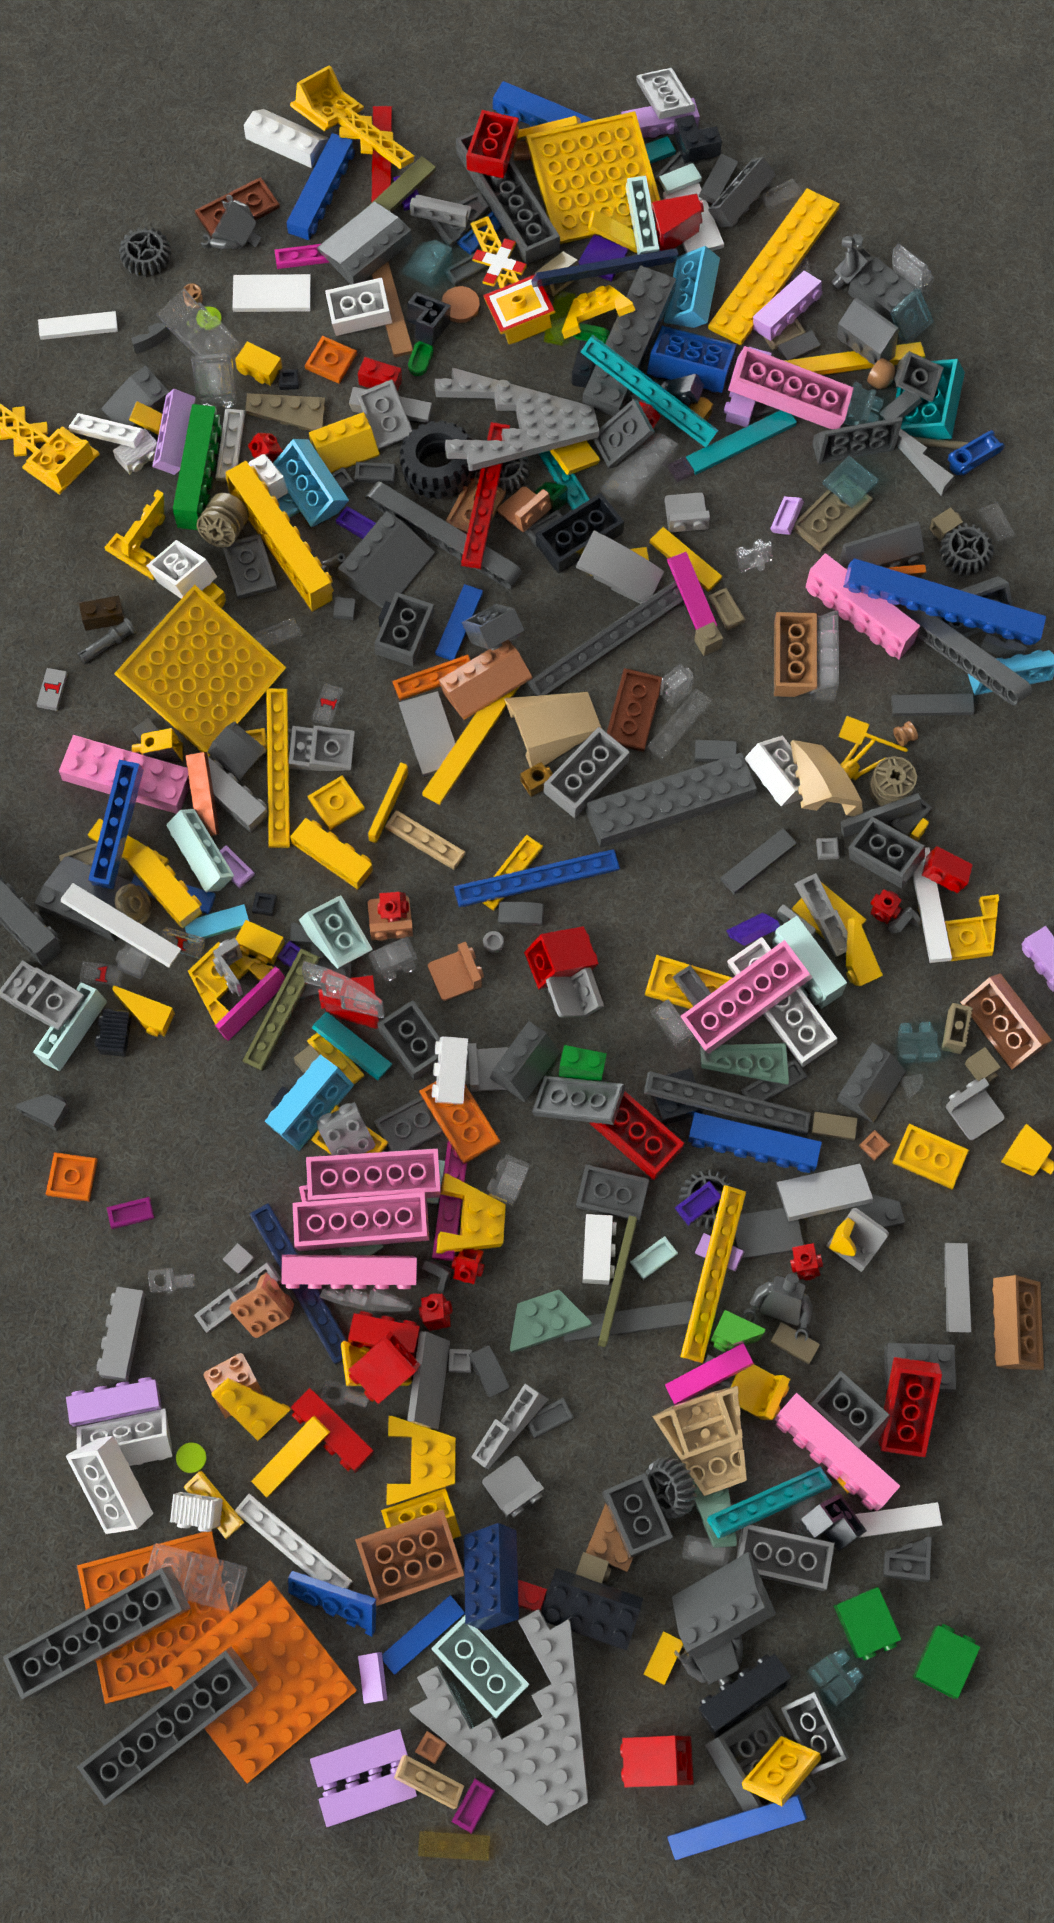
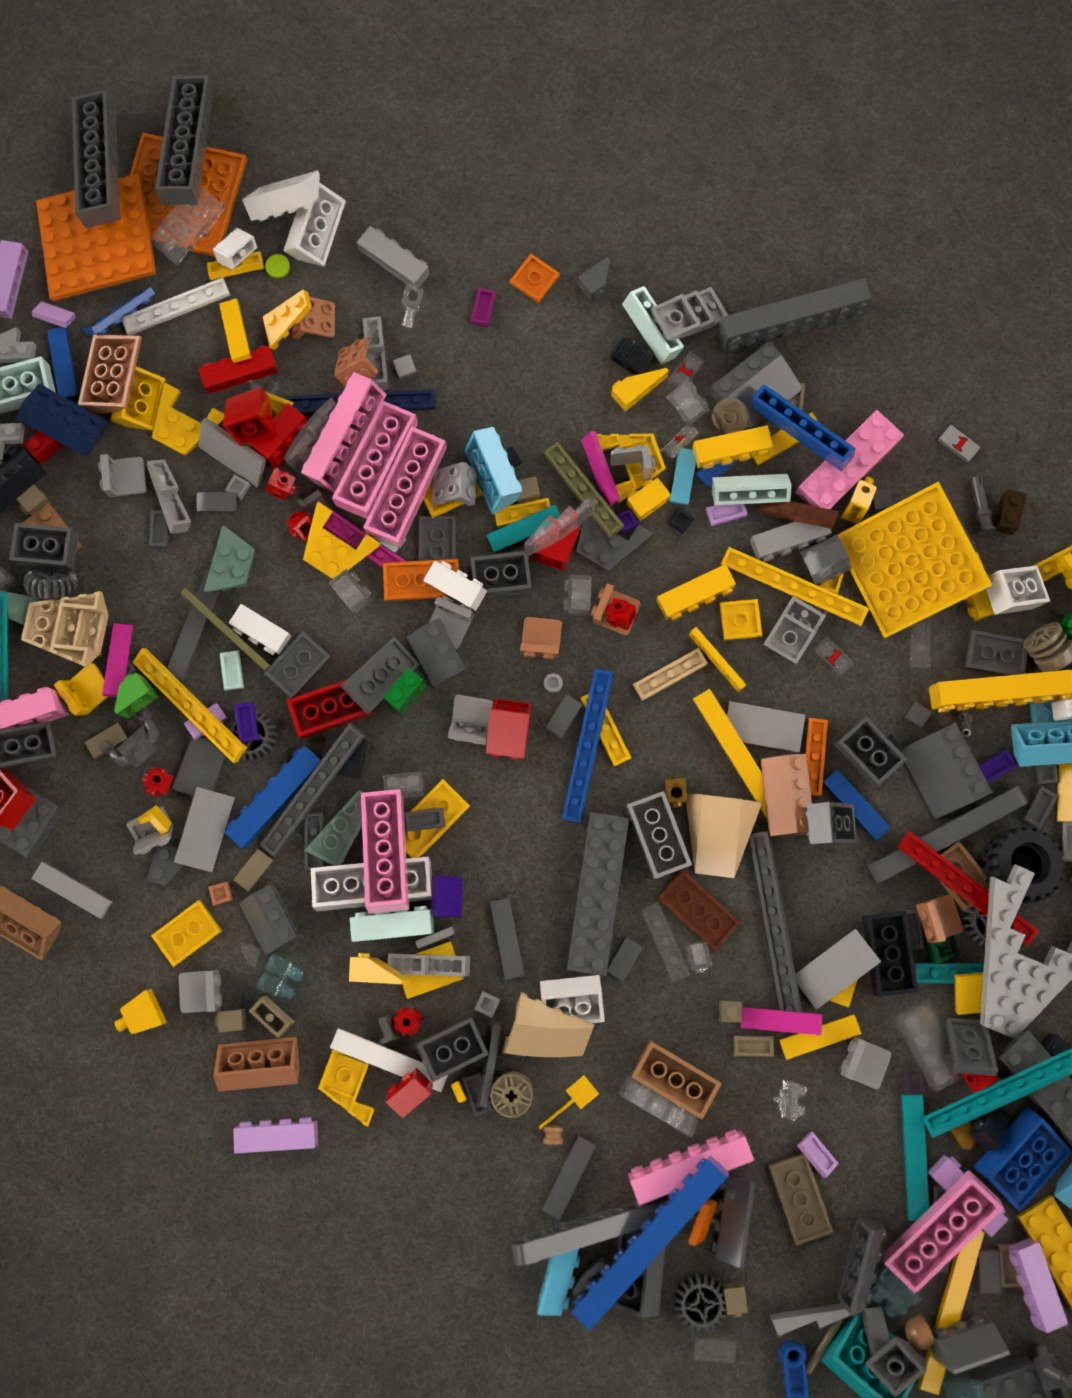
camera: 125 degrees right, 10 degrees up
white tile [61,883,181,967] -> none
lavender brick [66,1377,162,1427] -> none
light aqua slope [299,895,373,969] -> none
clear light blue tile [823,456,879,508] -> none
yellow plant [840,740,887,781] -> none

